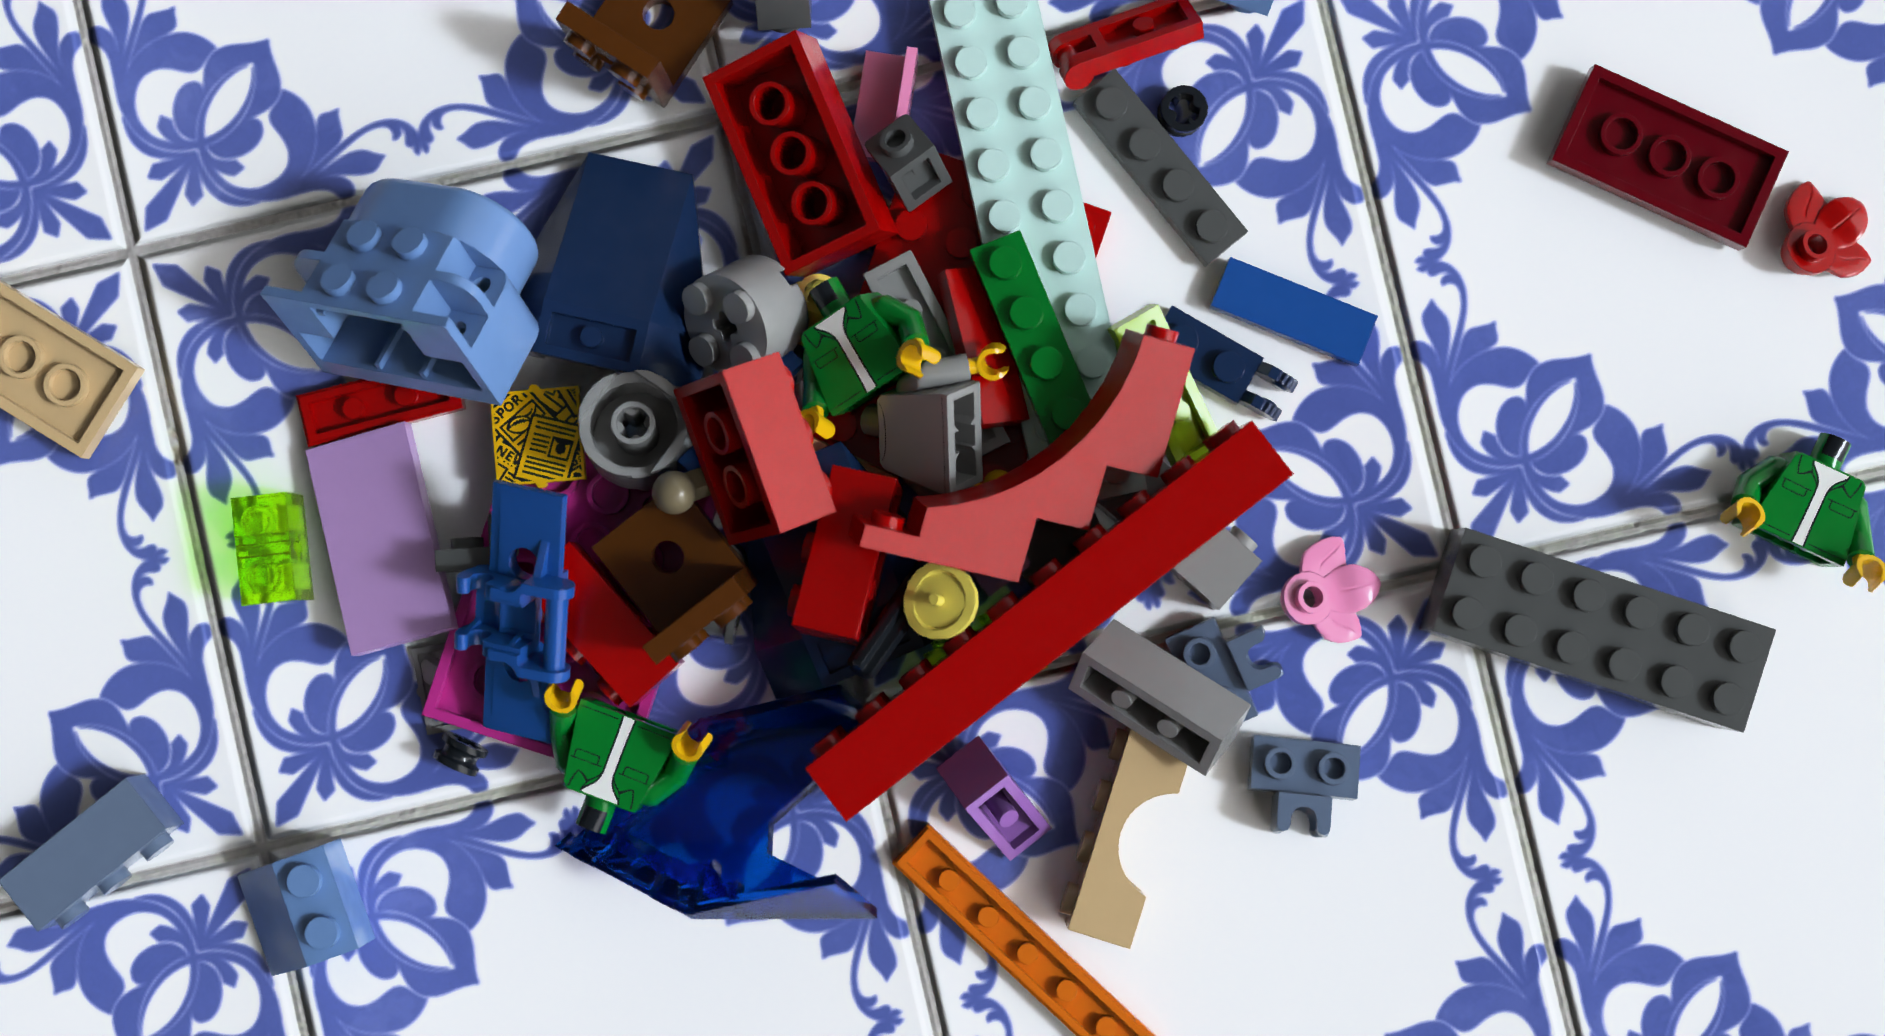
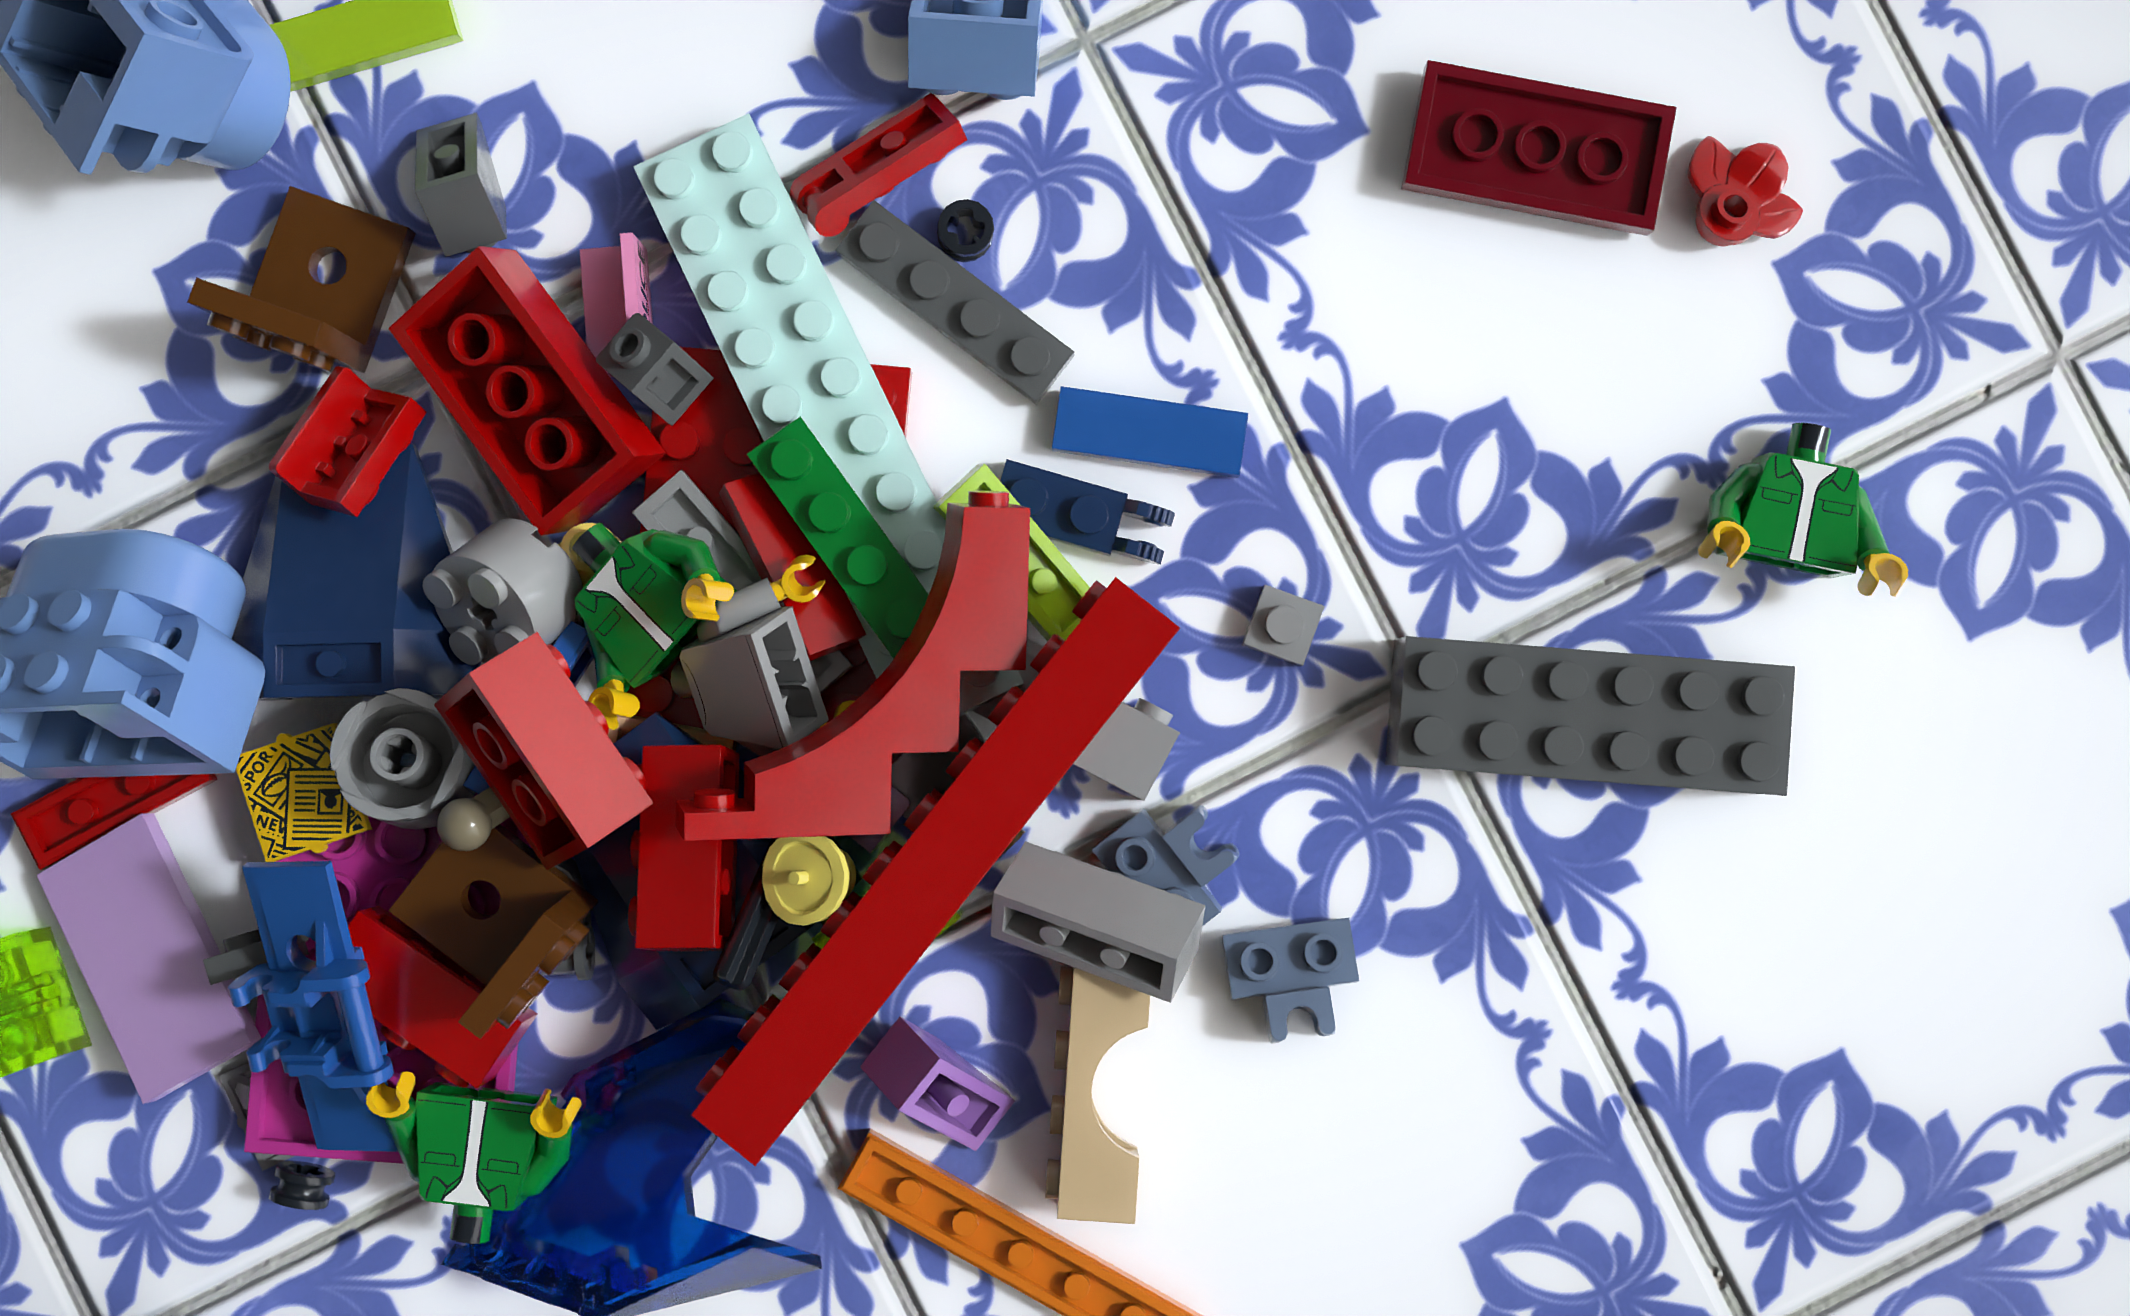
camera: 15 degrees left, 0 degrees up
bright pink plate [1280,537,1381,643] -> none
none -> red bracket [268,366,427,517]
none -> light grey plate [1242,585,1325,667]

